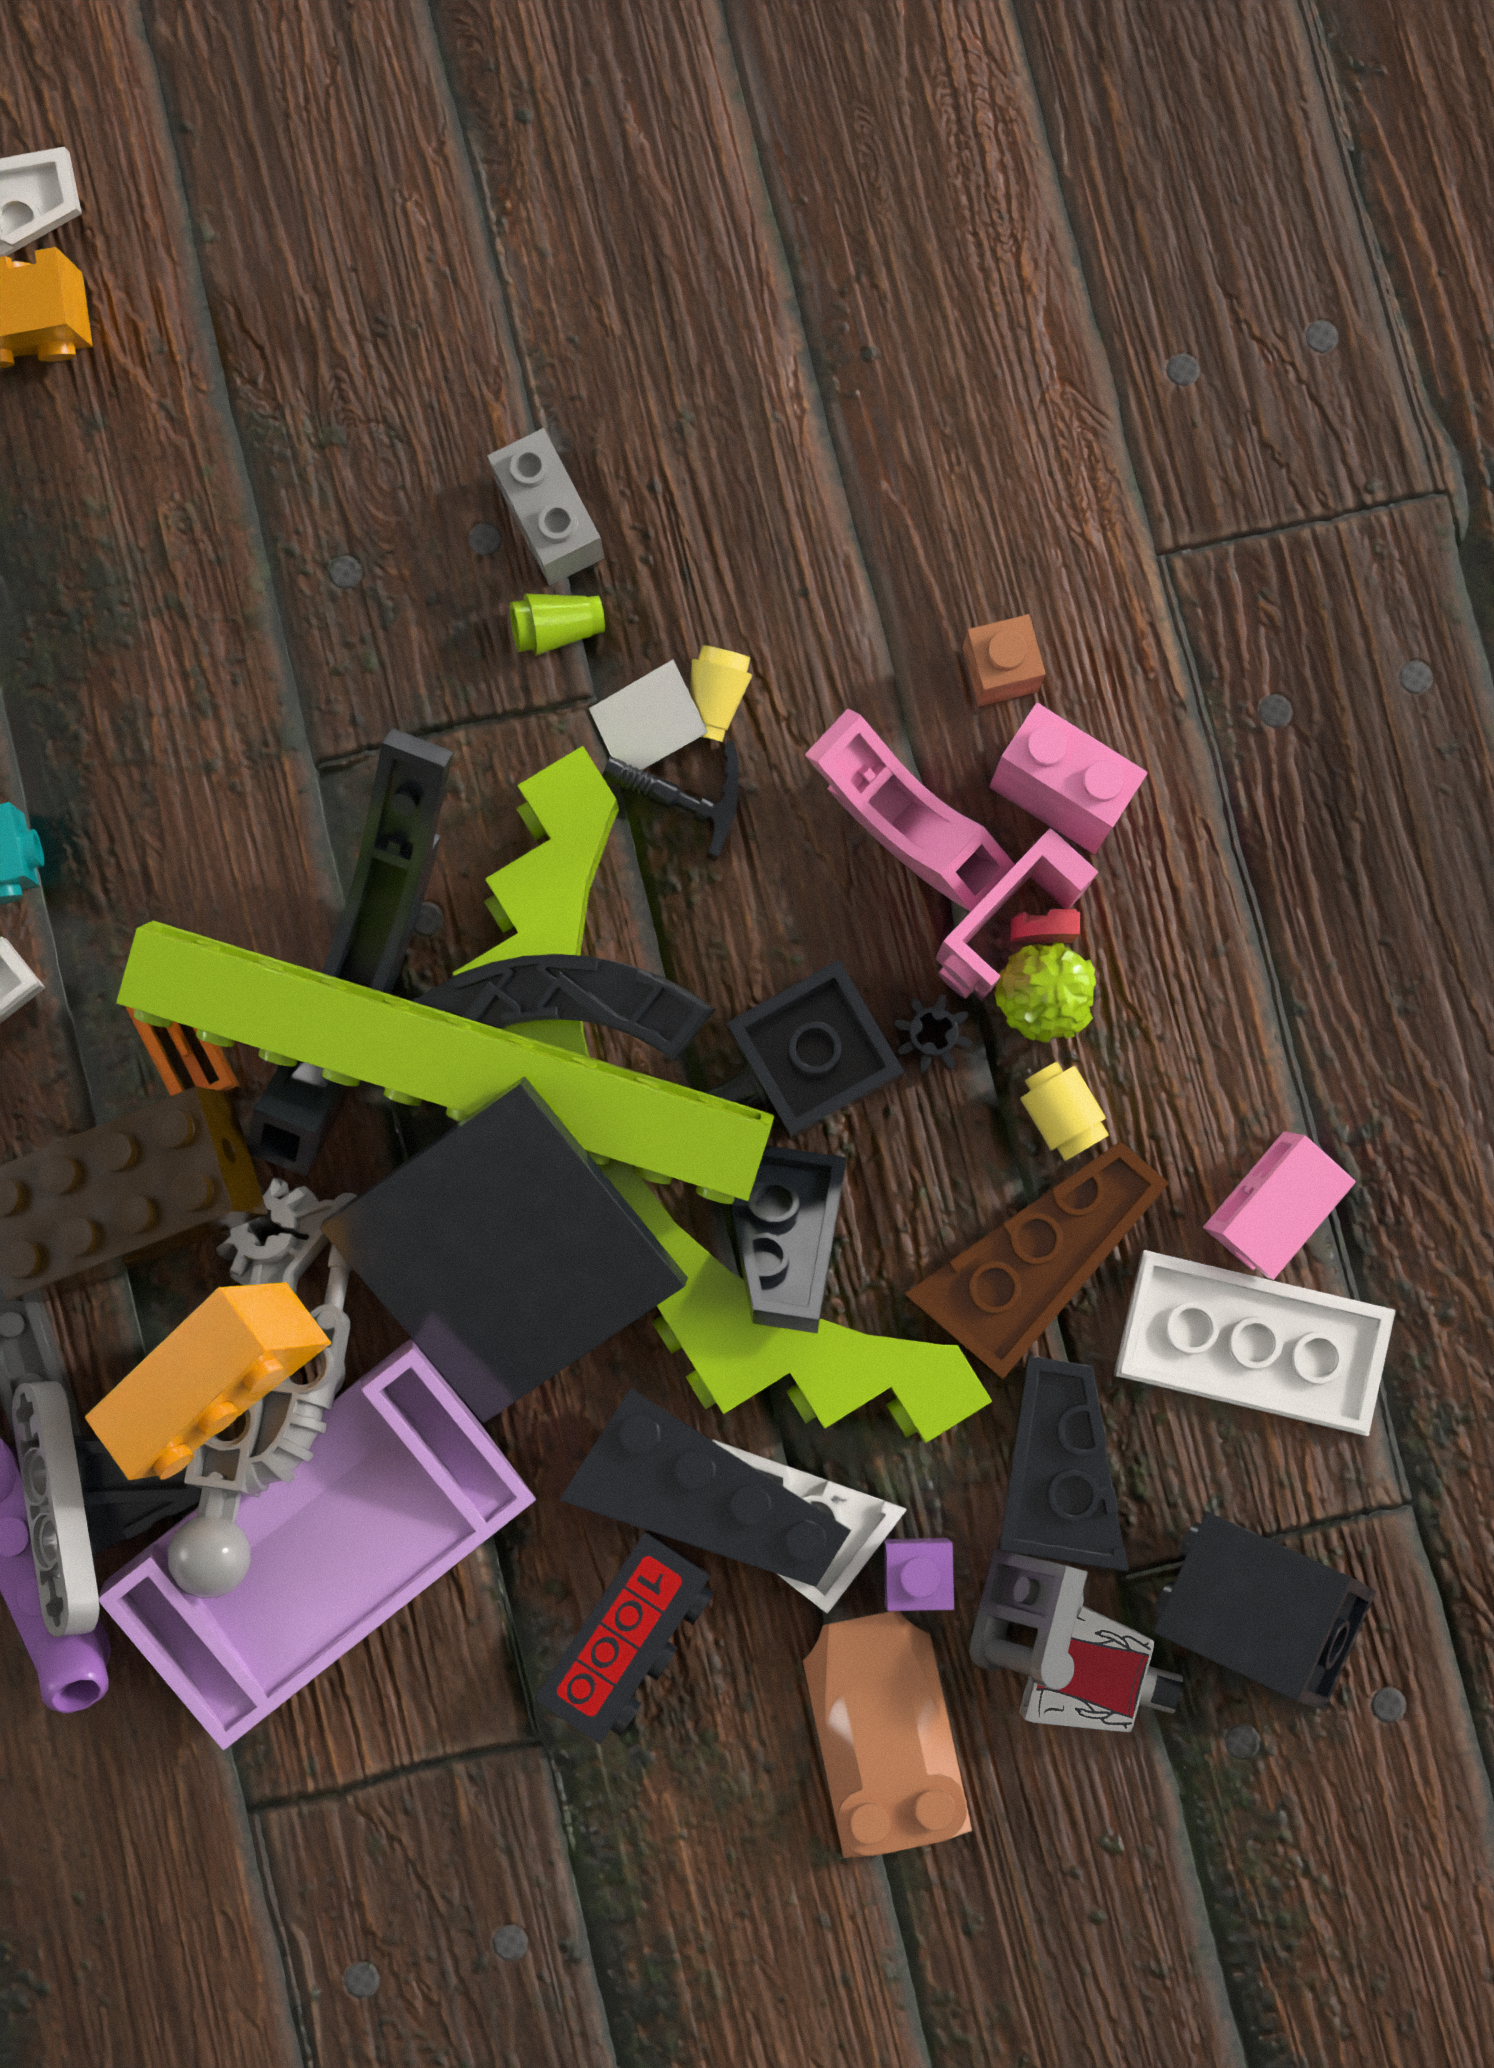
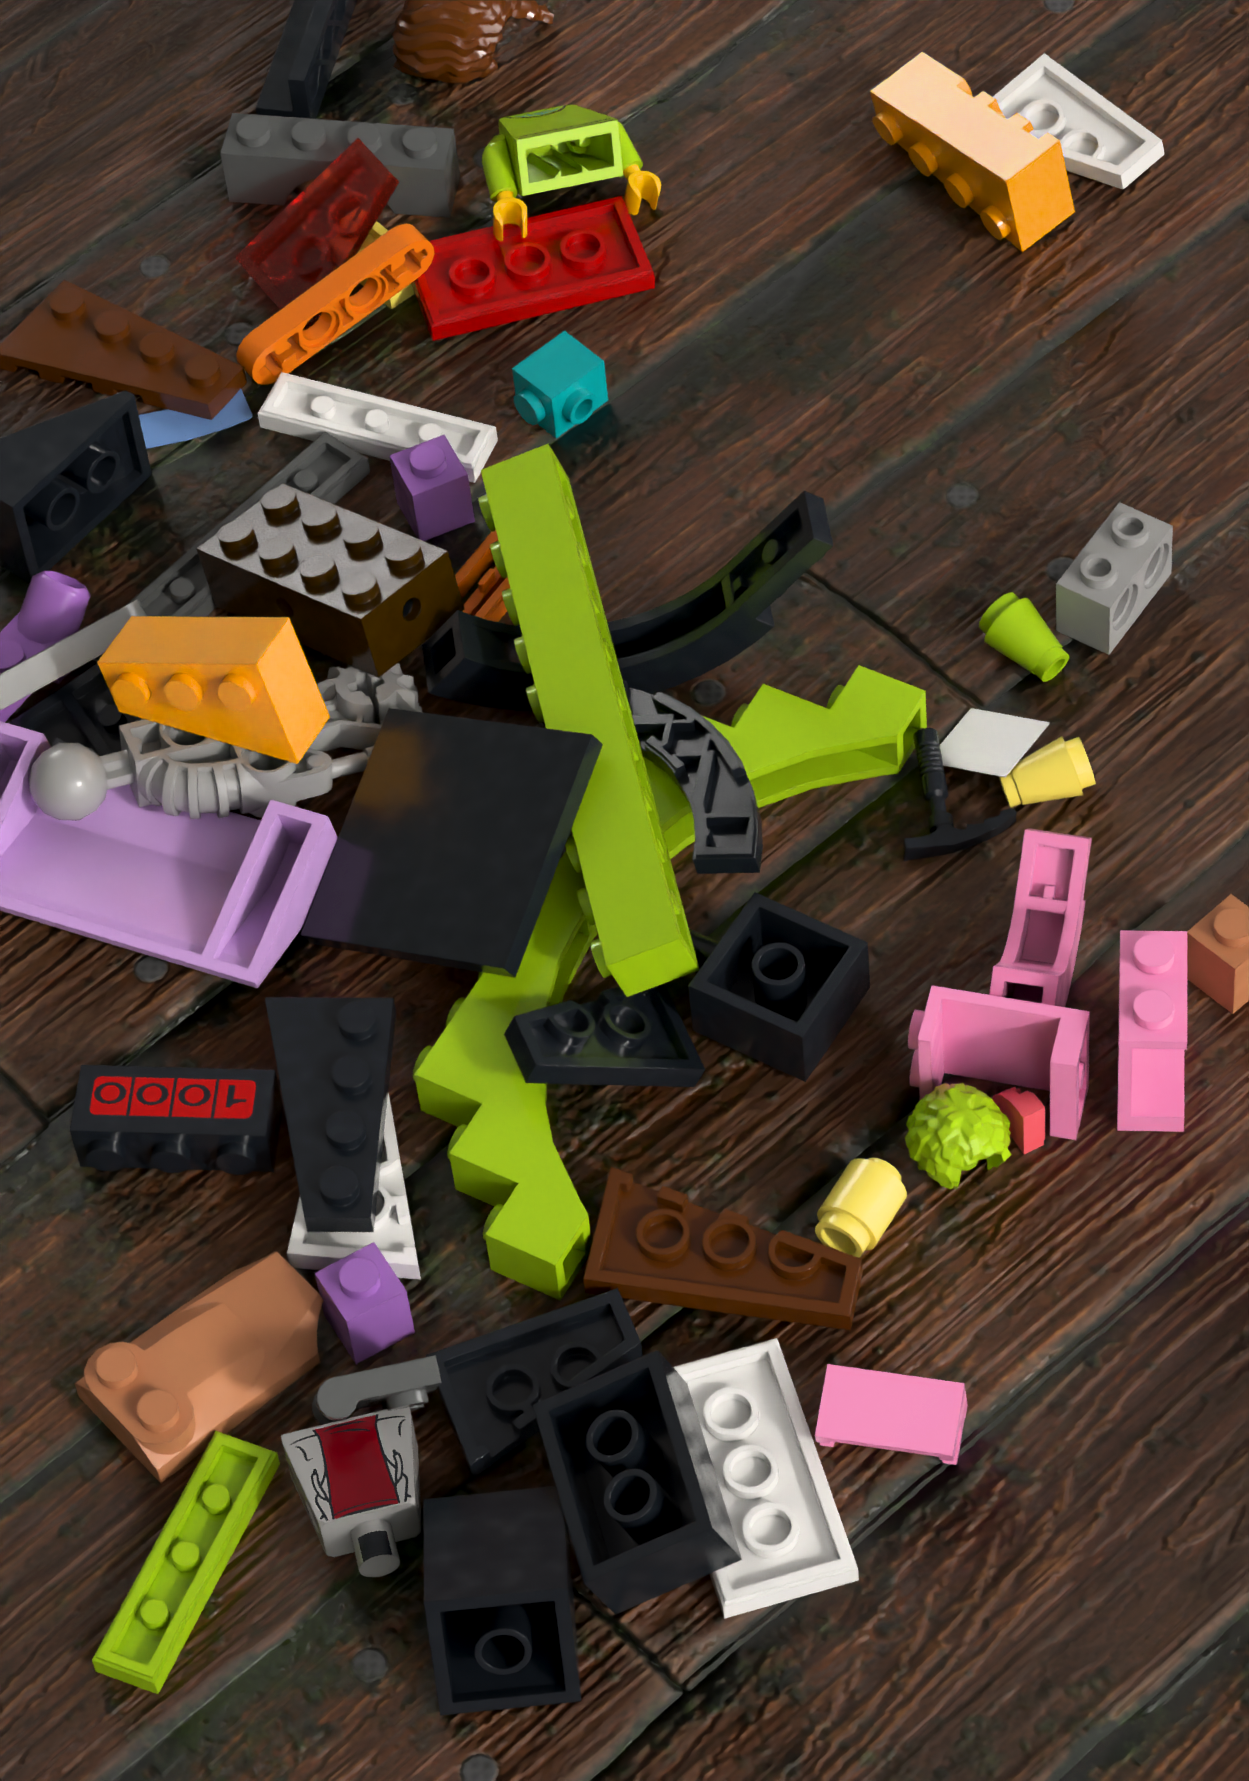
camera: 65 degrees right, 30 degrees down
black gear [893,994,972,1075] -> none
none -> lime tile [92,1431,280,1694]
none -> medium lavender brick [389,434,475,541]
none -> black brick [533,1350,742,1615]

